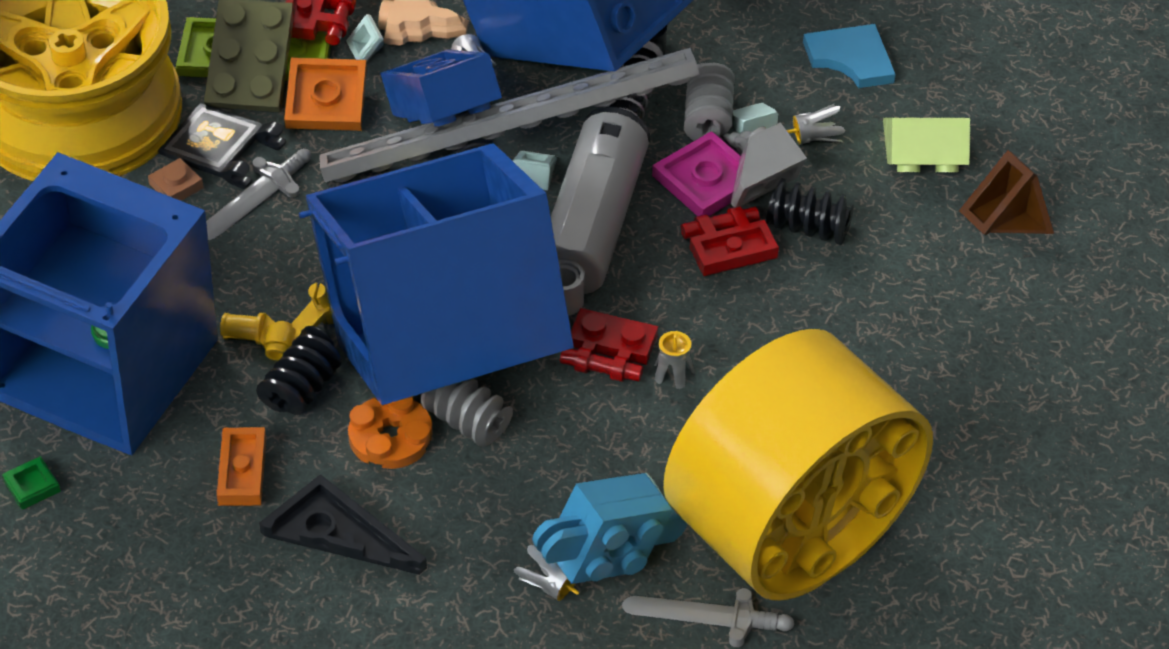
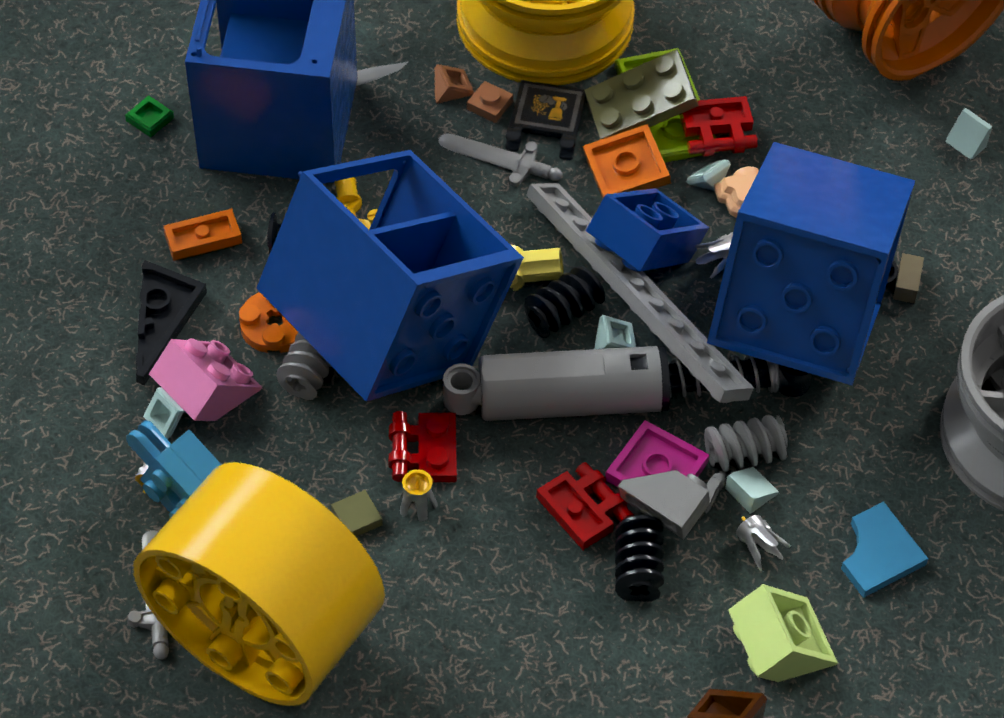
camera: 70 degrees right, 5 degrees up
none -> light aqua slope [143,387,184,439]
none -> bright pink slope [149,338,262,421]
none -> olive tile [331,490,382,537]

